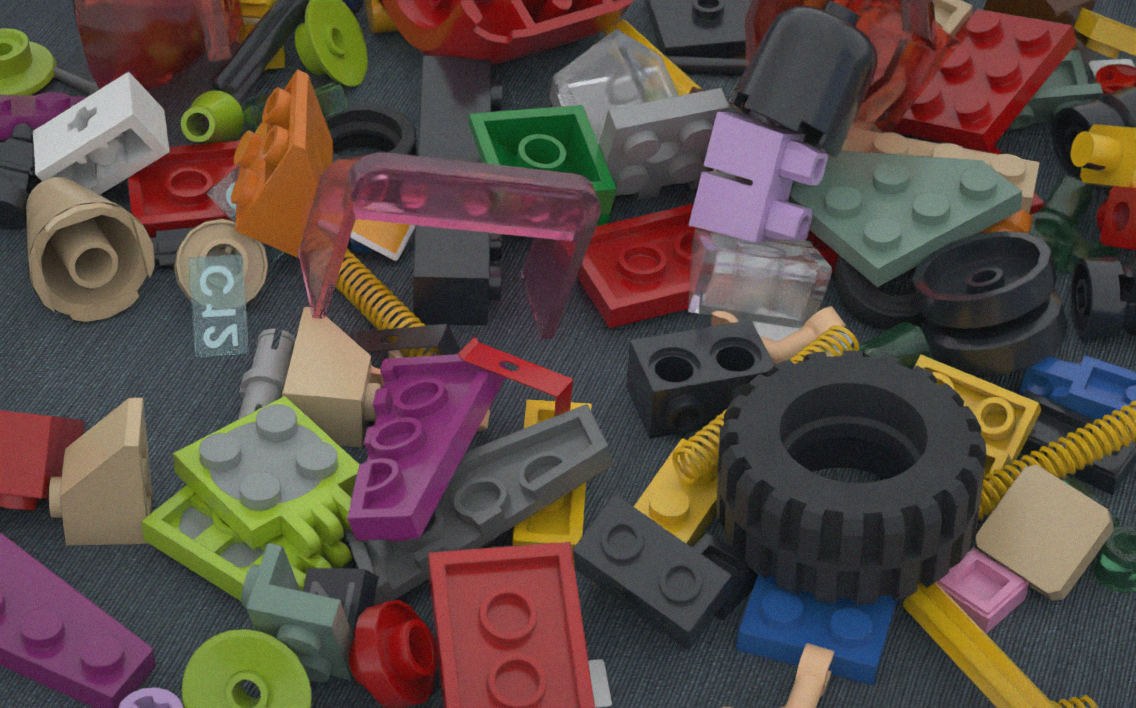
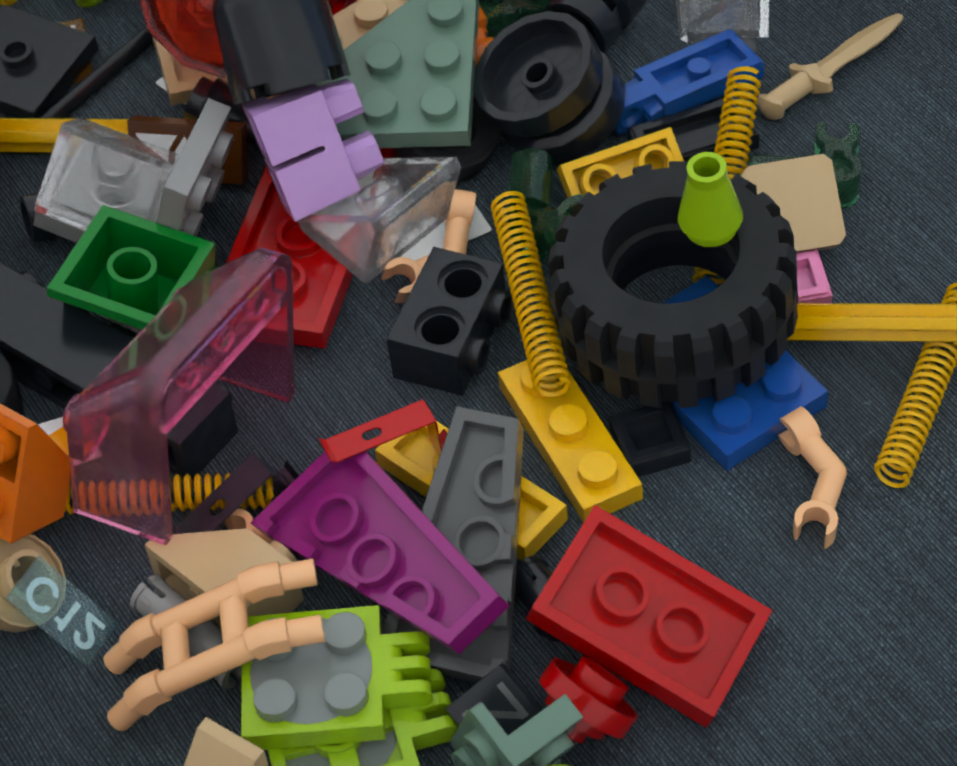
camera: 45 degrees left, 10 degrees up
black brick [572,494,731,651] -> none
none -> light nougat piece [103,559,326,731]
none -> lime cone [678,152,743,247]

